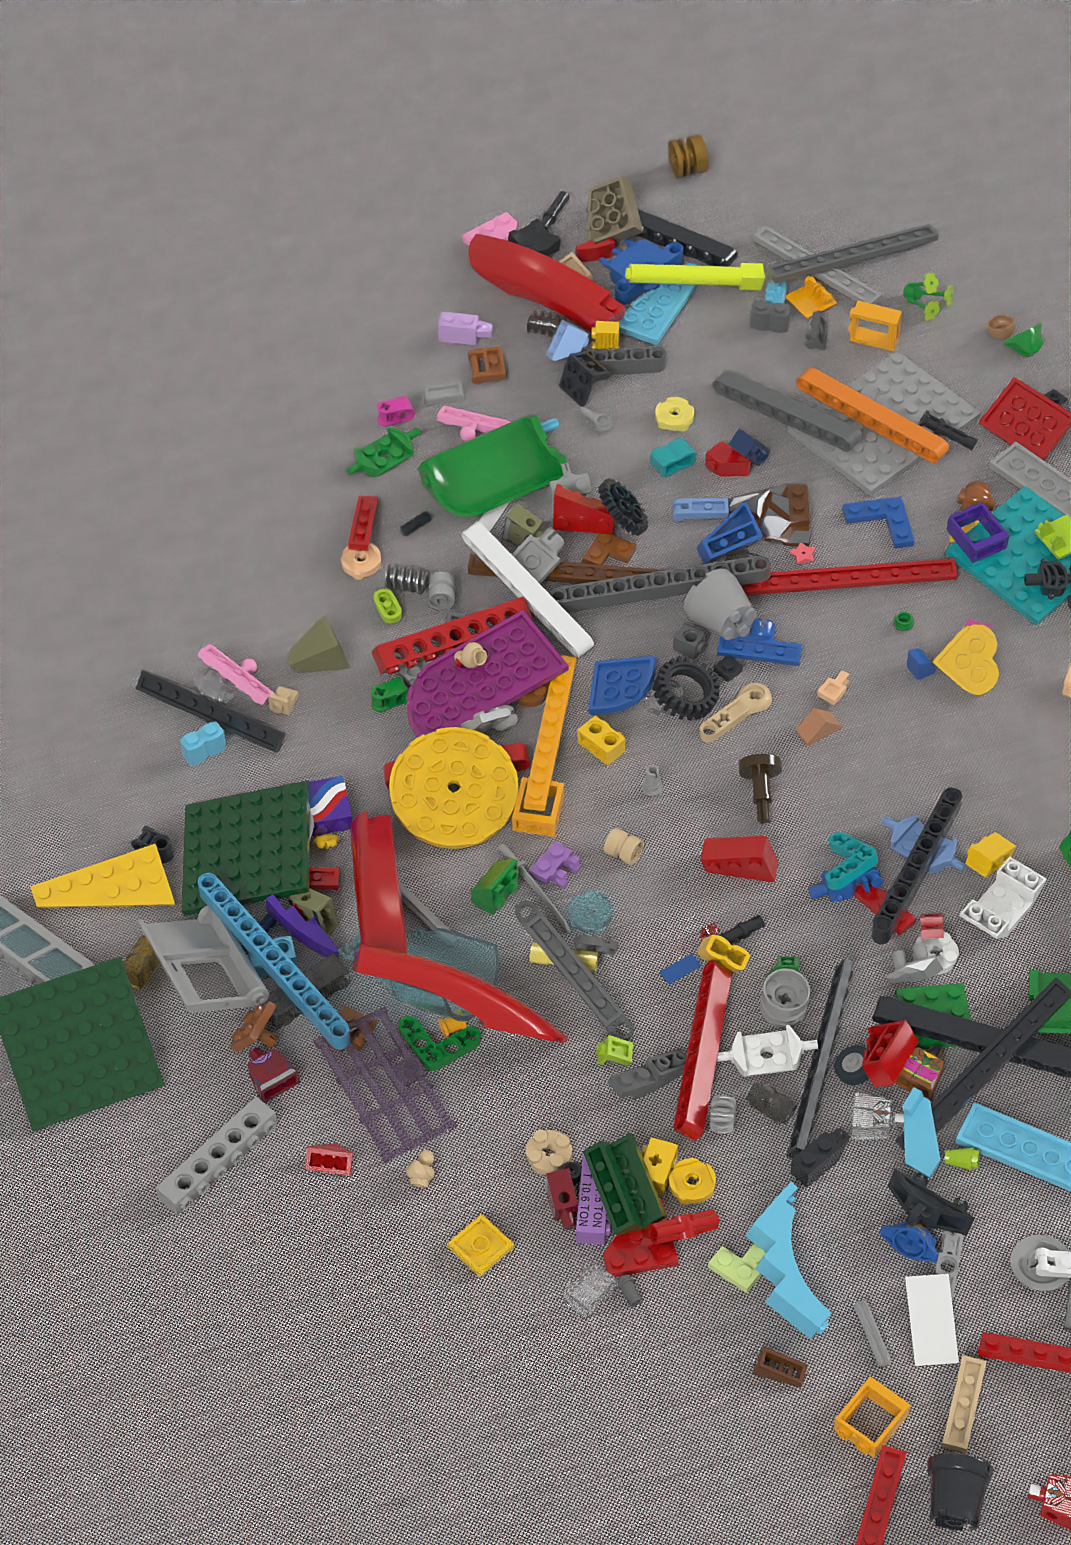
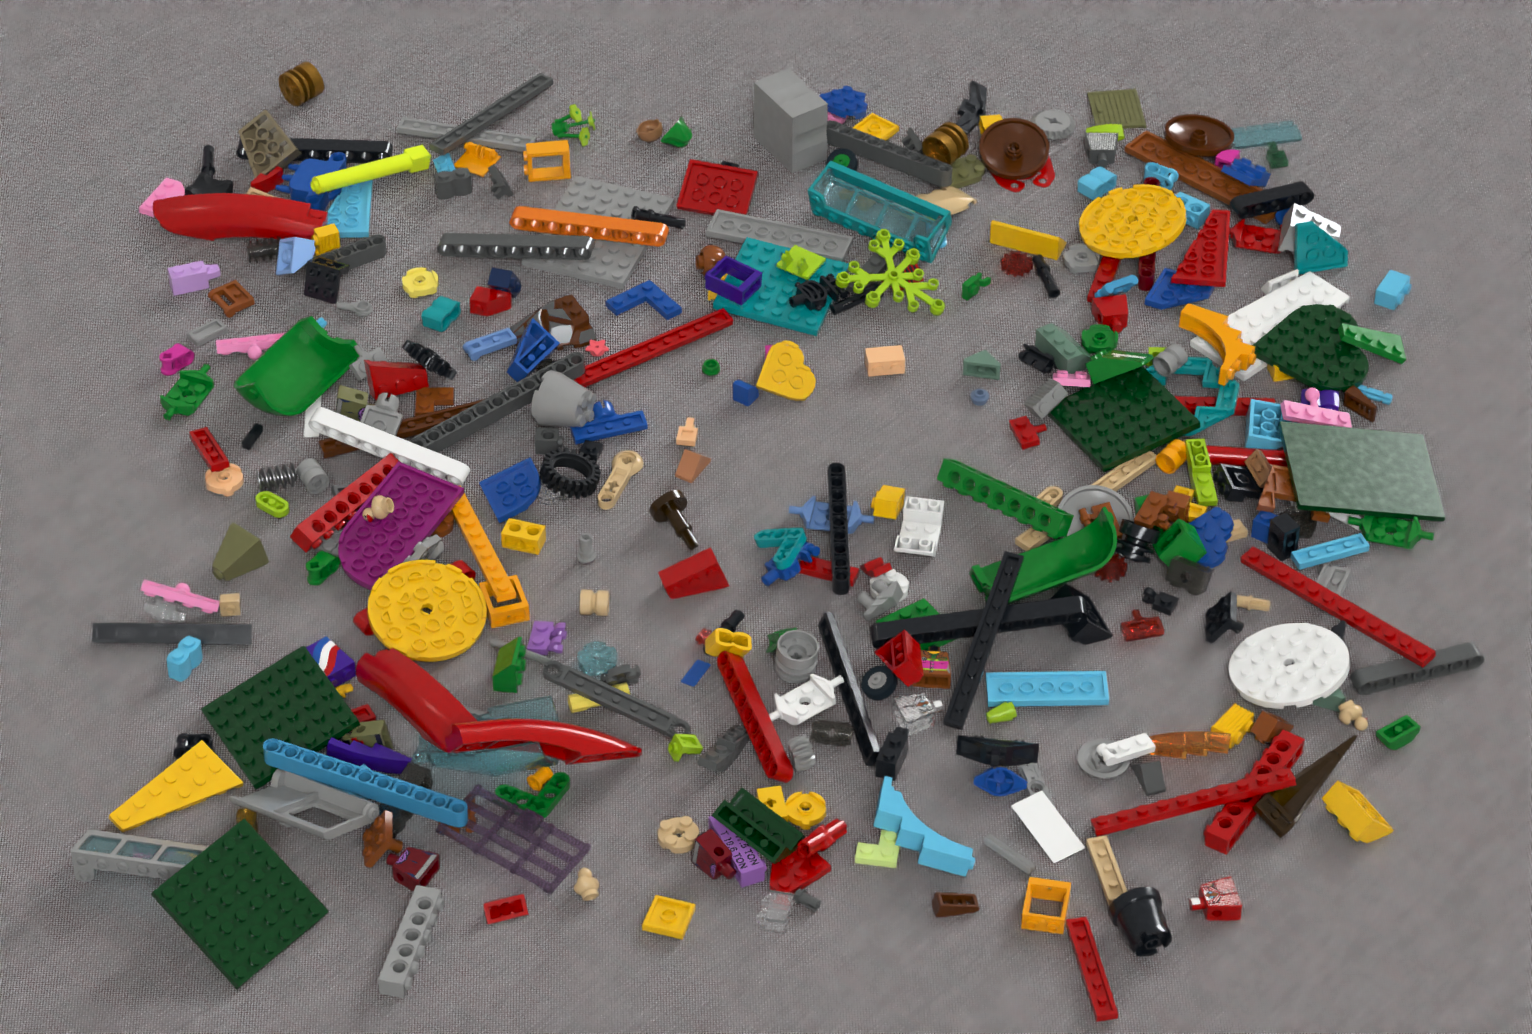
camera: 30 degrees left, 10 degrees down
medium azure piece [902,1087,941,1178] -> none

